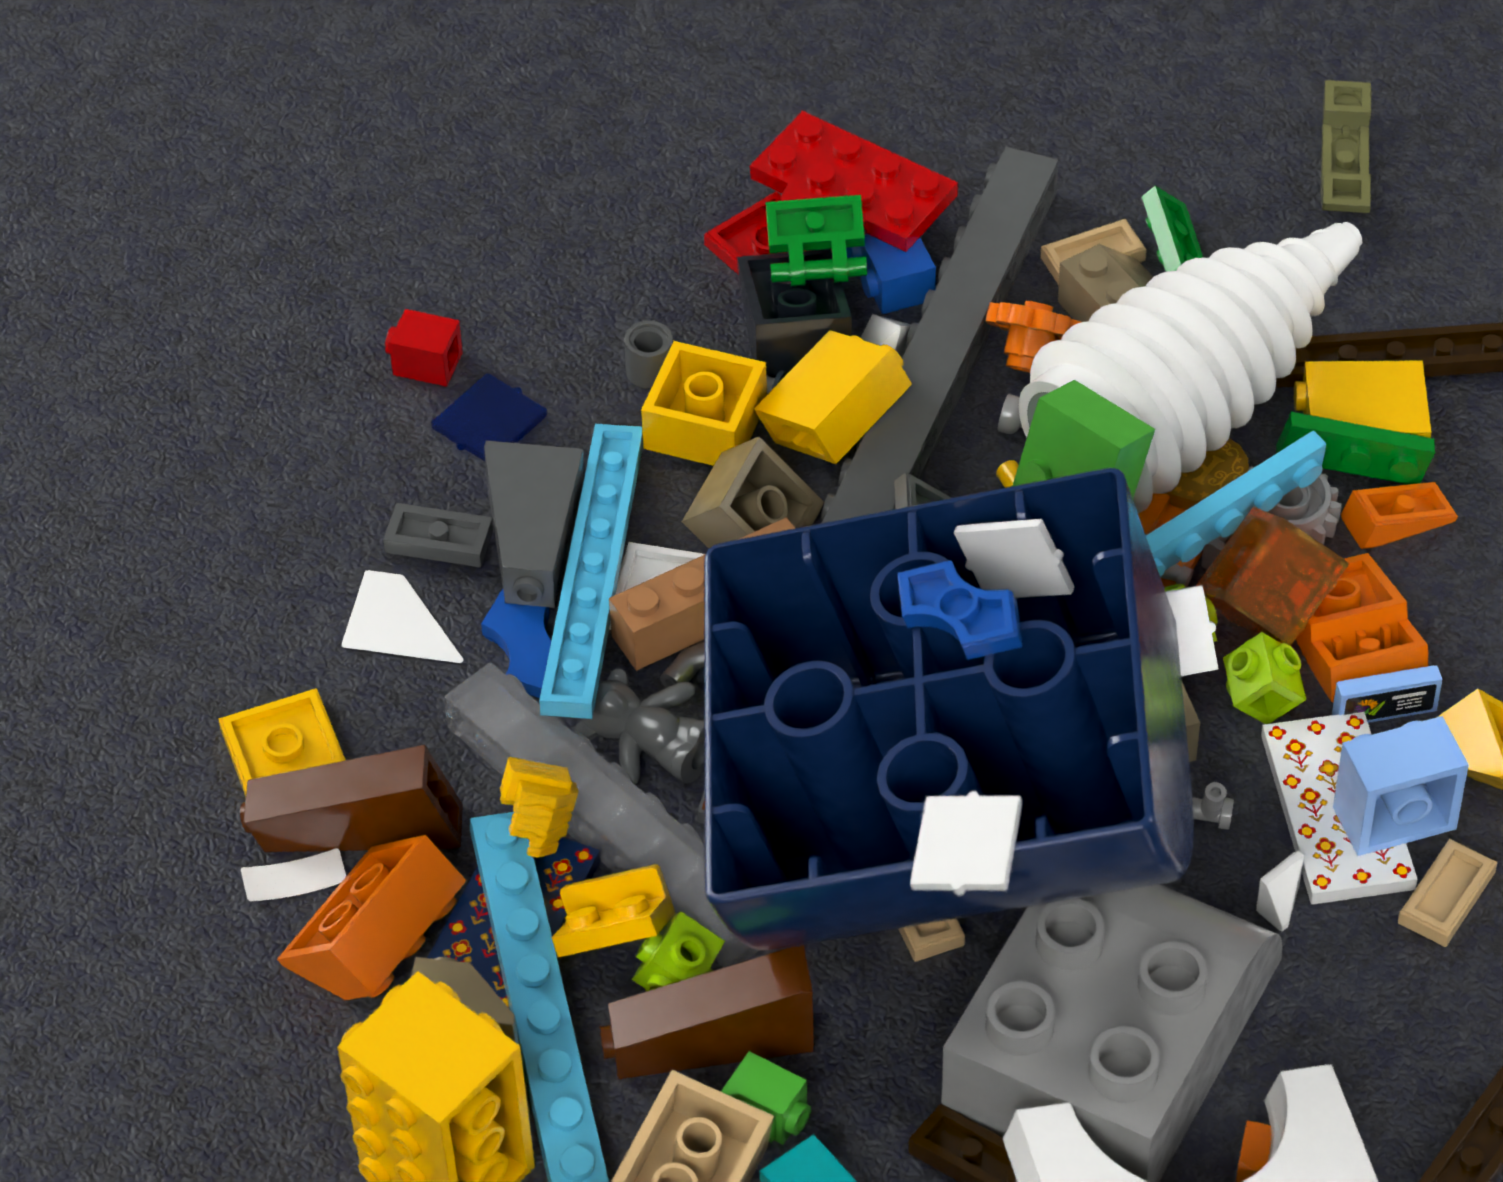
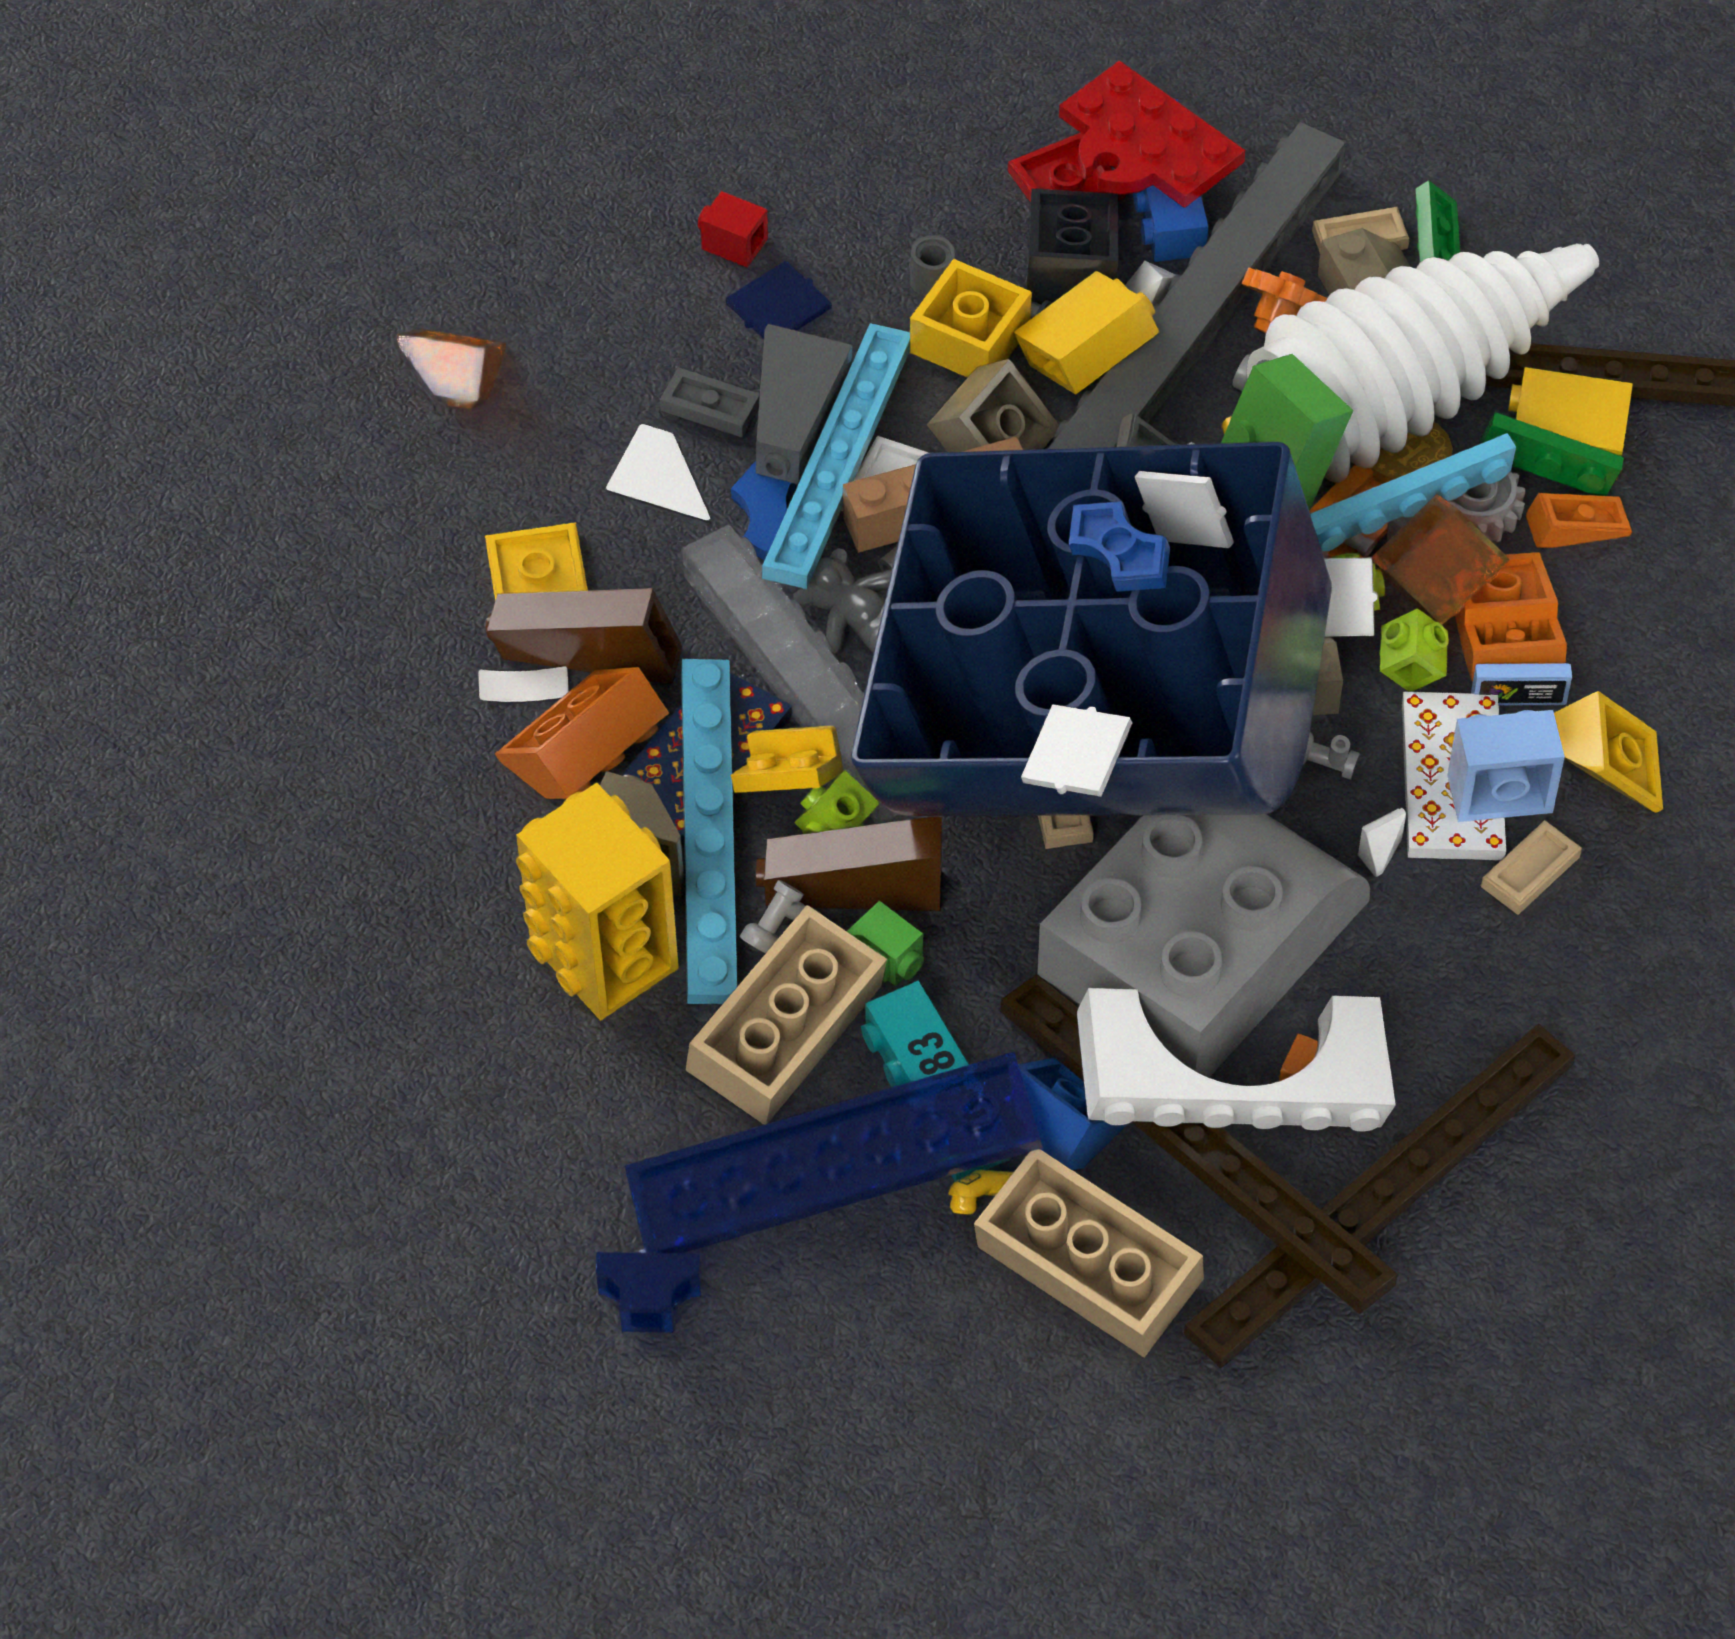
camera: 10 degrees right, 5 degrees up
yellow hair [500,757,579,858] -> none
green plate [766,195,867,286] -> none
olive slope [1321,80,1371,213] -> none
none -> clear orange slope [397,328,506,408]
none -> light grey piece [740,880,821,953]

